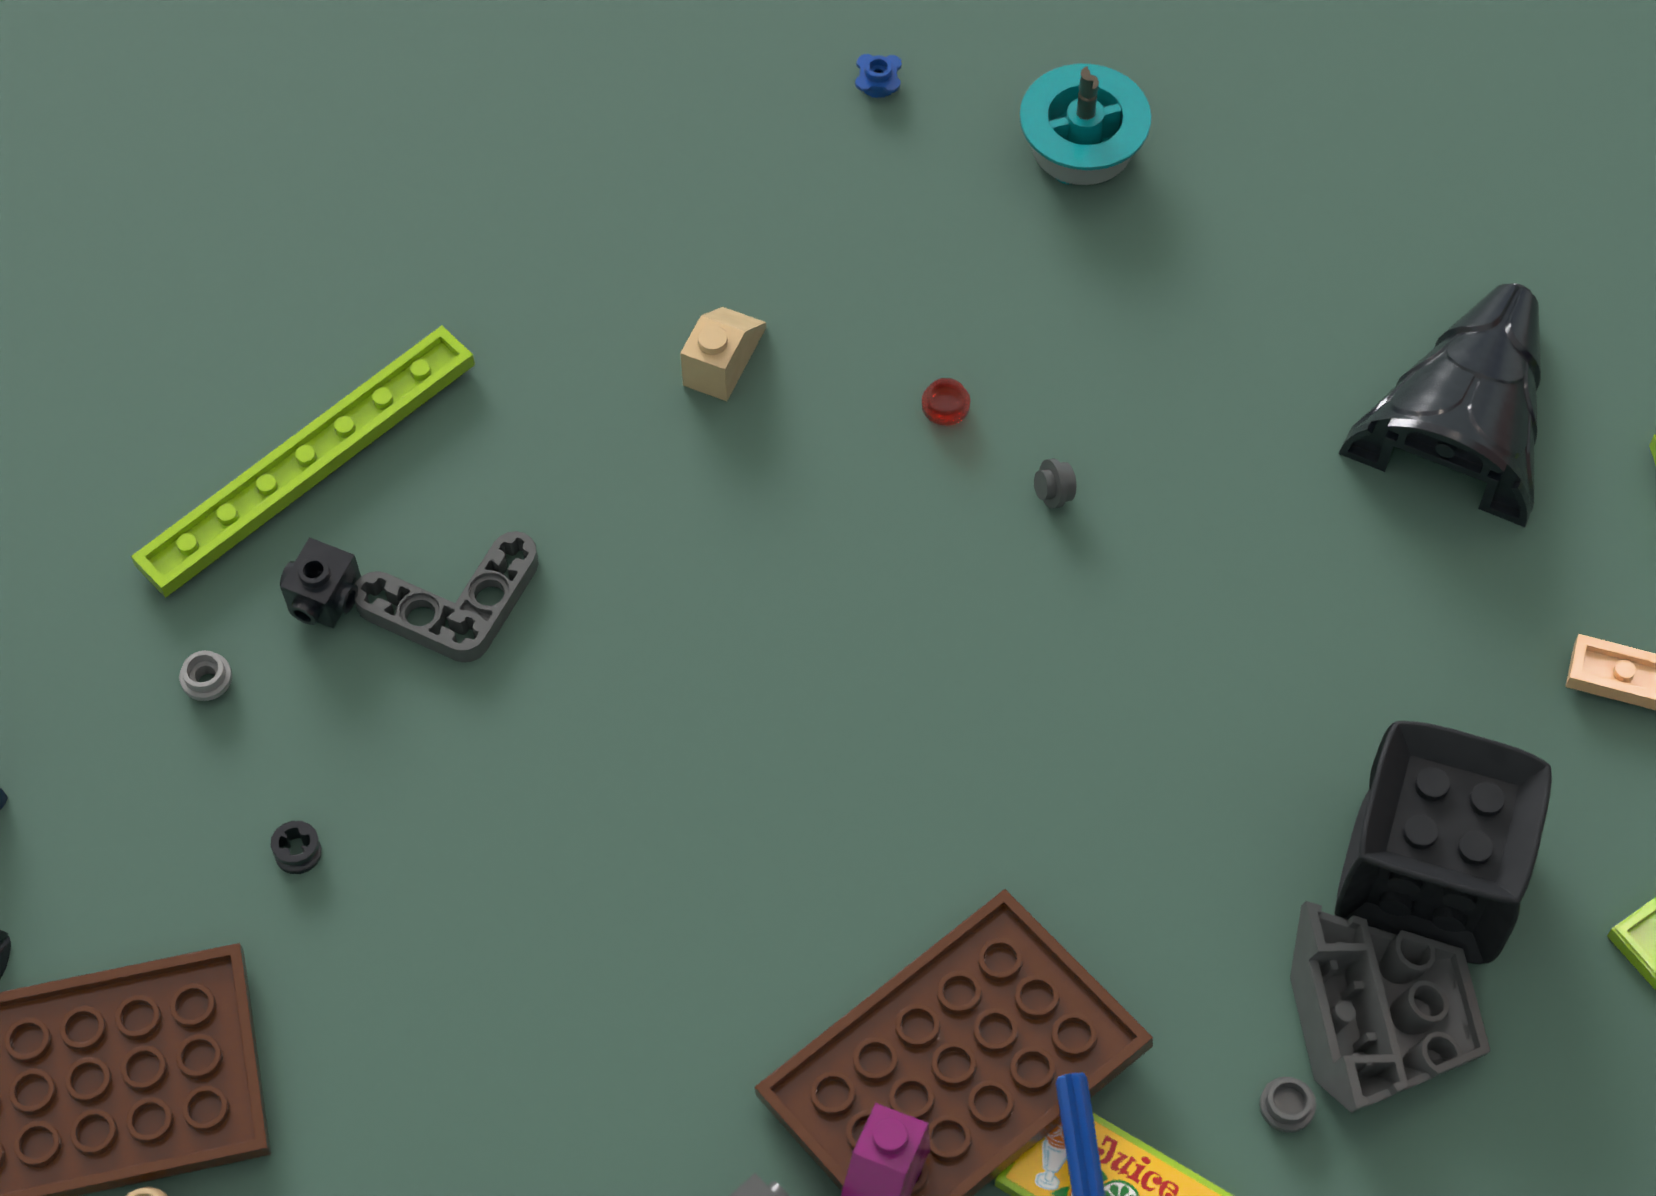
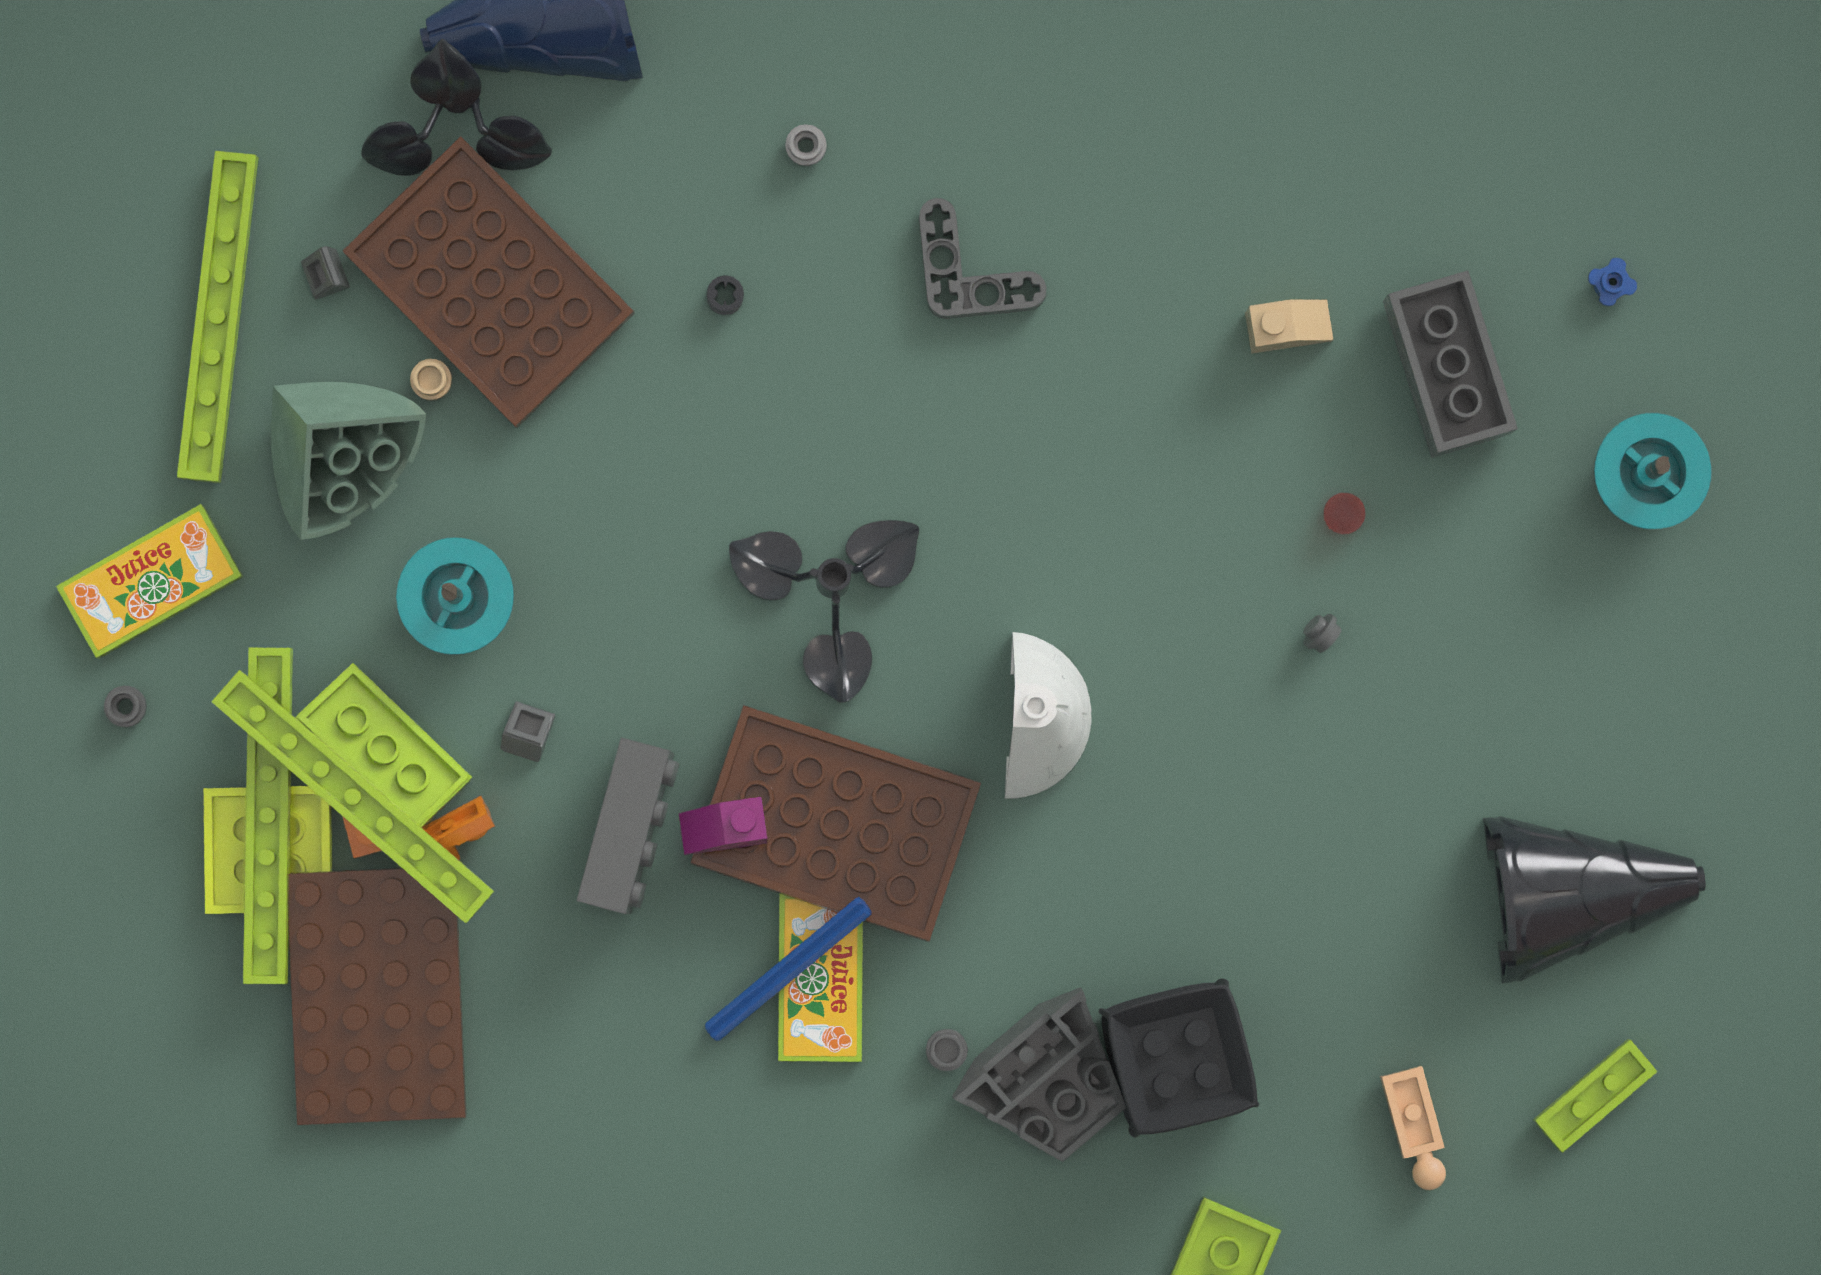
camera: 55 degrees right, 25 degrees up
lime plate [131,325,475,598] -> none
black brick [280,537,361,629] -> none
none -> black plant [729,520,919,703]
none -> white cone [1005,632,1091,799]
none -> dark grey brick [1383,270,1518,458]

